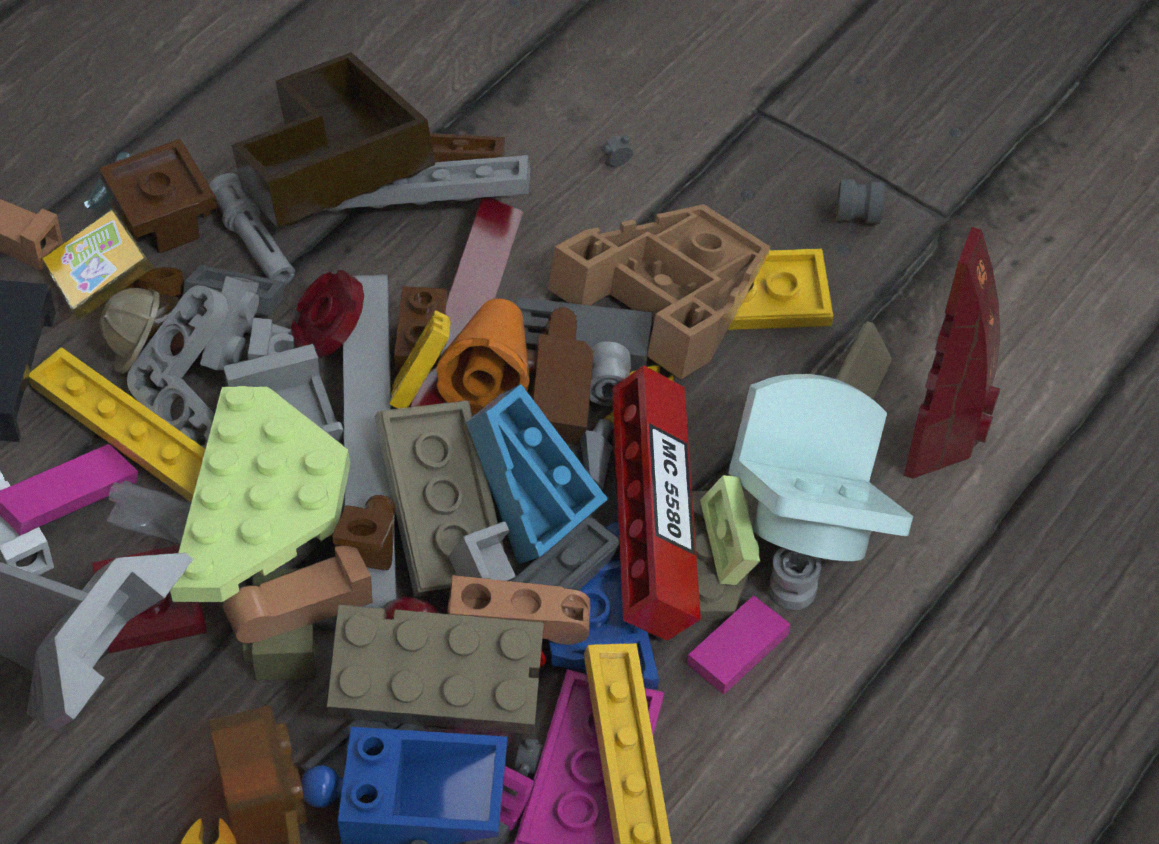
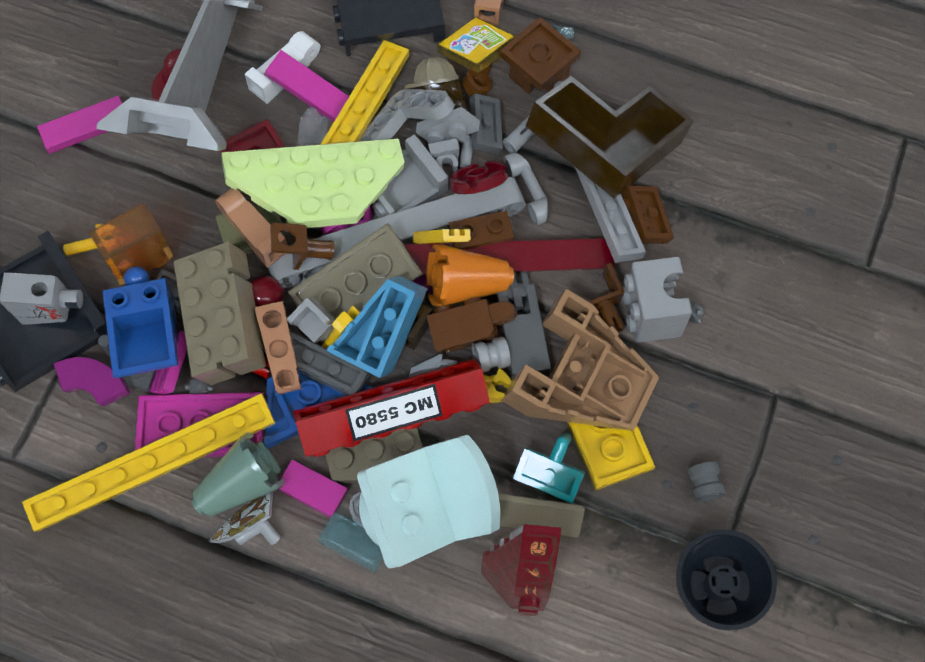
camera: 75 degrees right, 15 degrees up
yellowish green plate [700,475,760,585] -> none
none -> sand green cone [192,433,285,517]
none -> shield [209,492,281,545]
none -> clear light blue plate [318,512,383,573]
none -> yellow bar [321,306,360,349]
none -> light grey bar [503,153,548,226]
none -> teal plate [513,432,585,503]
none -> reddish brown bracket [588,263,626,333]
none -> light grey piece [622,257,692,342]
none -> black piece [676,530,777,631]

